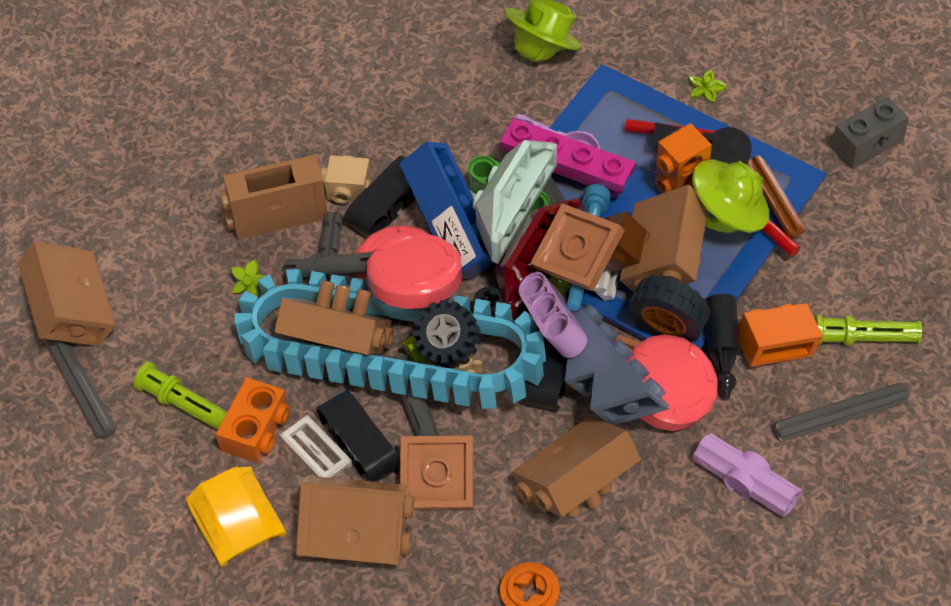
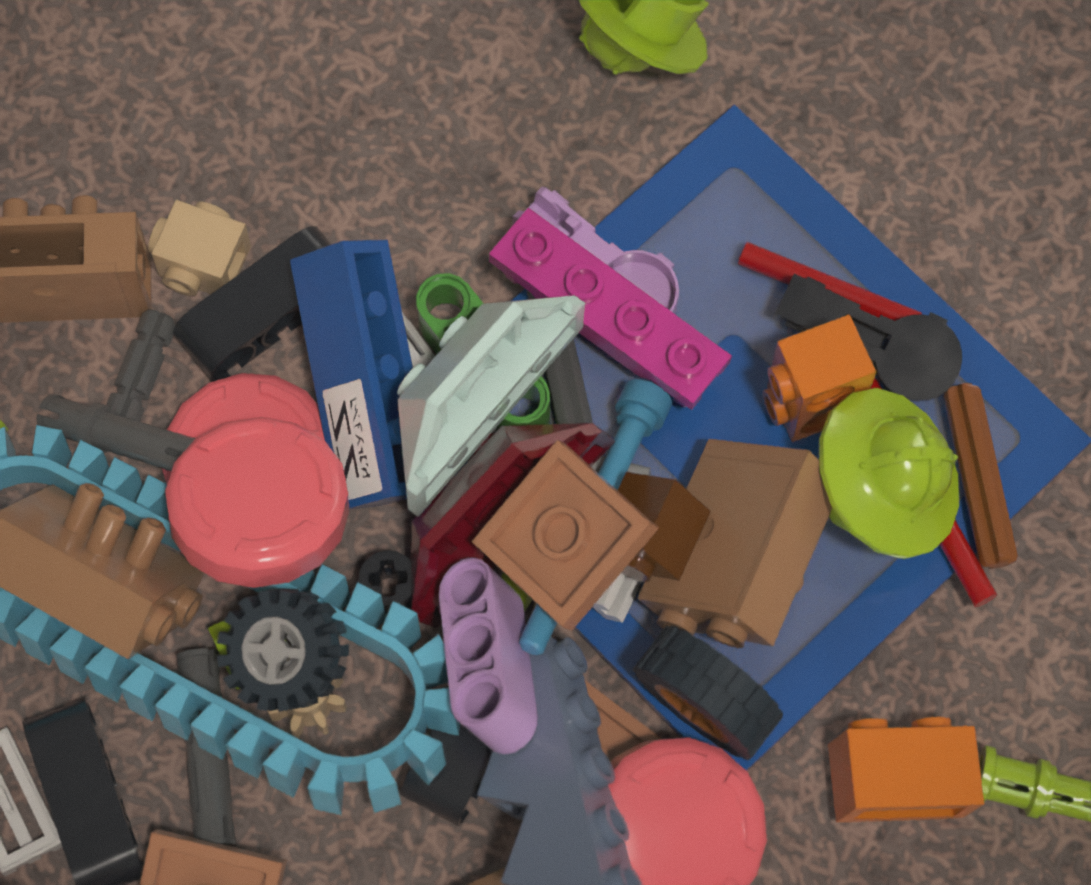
camera: 10 degrees right, 15 degrees up
lime plant [689,70,727,104] -> none
black wheel [705,294,740,400] -> none

